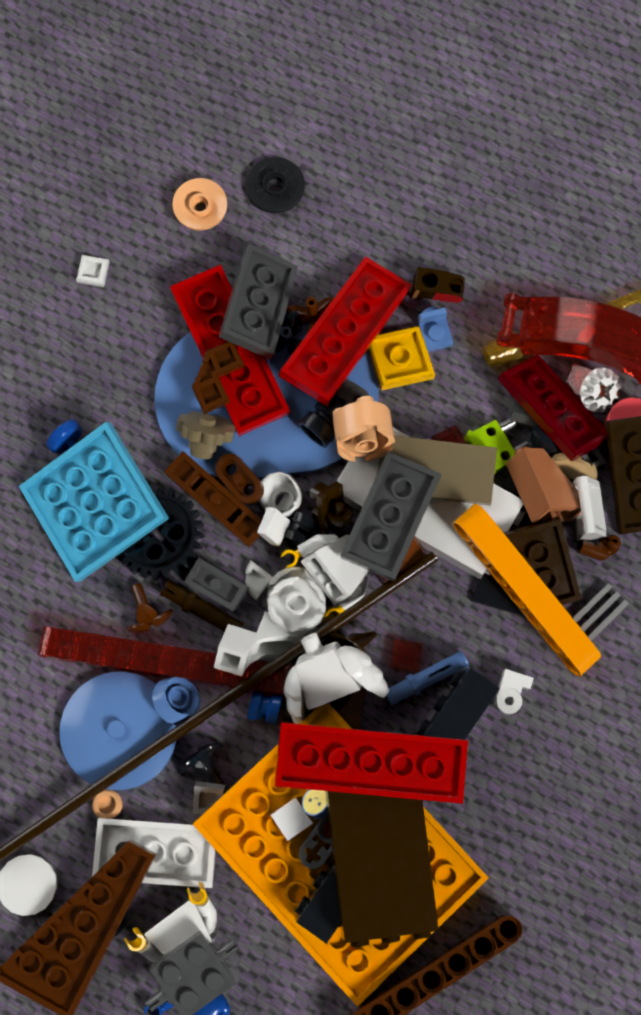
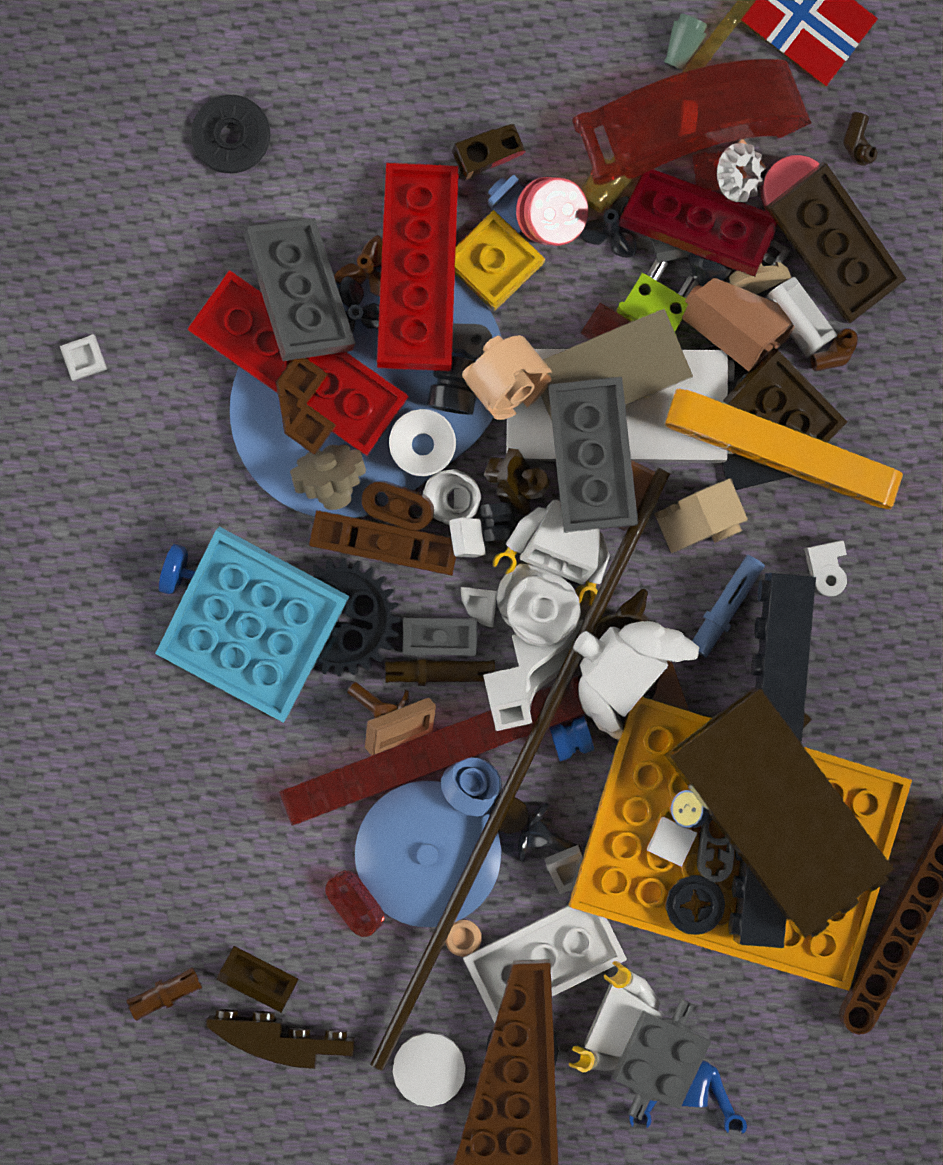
camera: 30 degrees left, 10 degrees up
light nougat dish [172,178,227,231] -> none
red plate [274,722,468,804] -> none
clear red tile [389,639,423,673] -> none
light grey tile [573,583,629,641] -> none
none -> clear red beam [325,870,385,937]
none -> medium nougat tile [365,698,436,756]
none -> white piece [389,409,456,476]
none -> dark brown tile [499,797,528,834]
none -> head [516,177,588,246]
none -> black plant [579,195,637,258]
none -> tan wedge [654,479,748,553]
none -> sand green cone [664,13,707,71]
none -> black gear [665,875,725,935]

